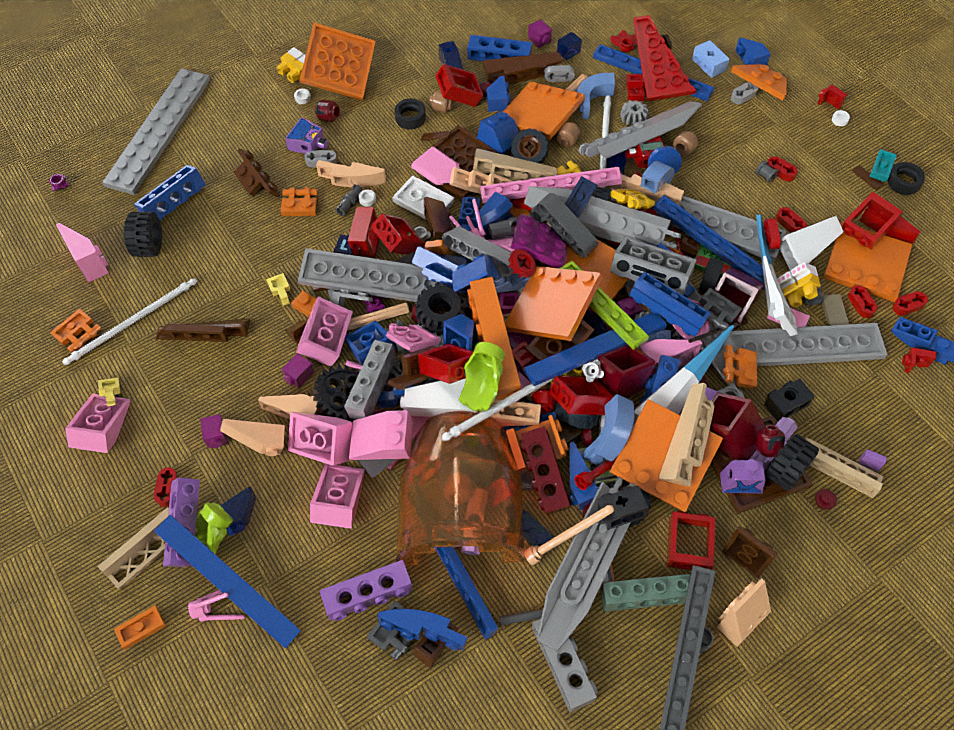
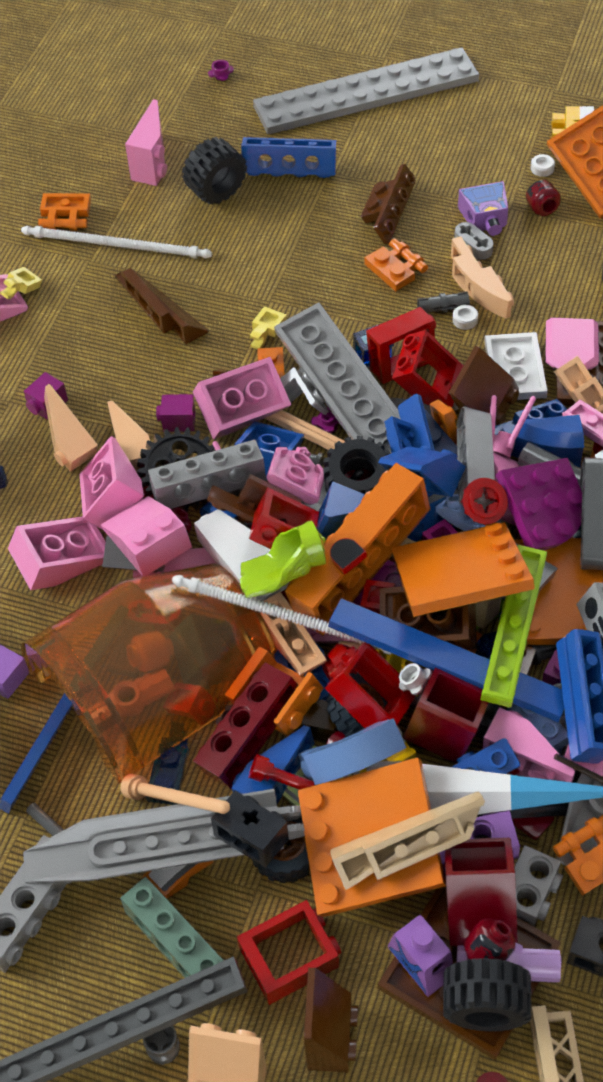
camera: 55 degrees right, 5 degrees down
none -> black tile [330,538,368,575]

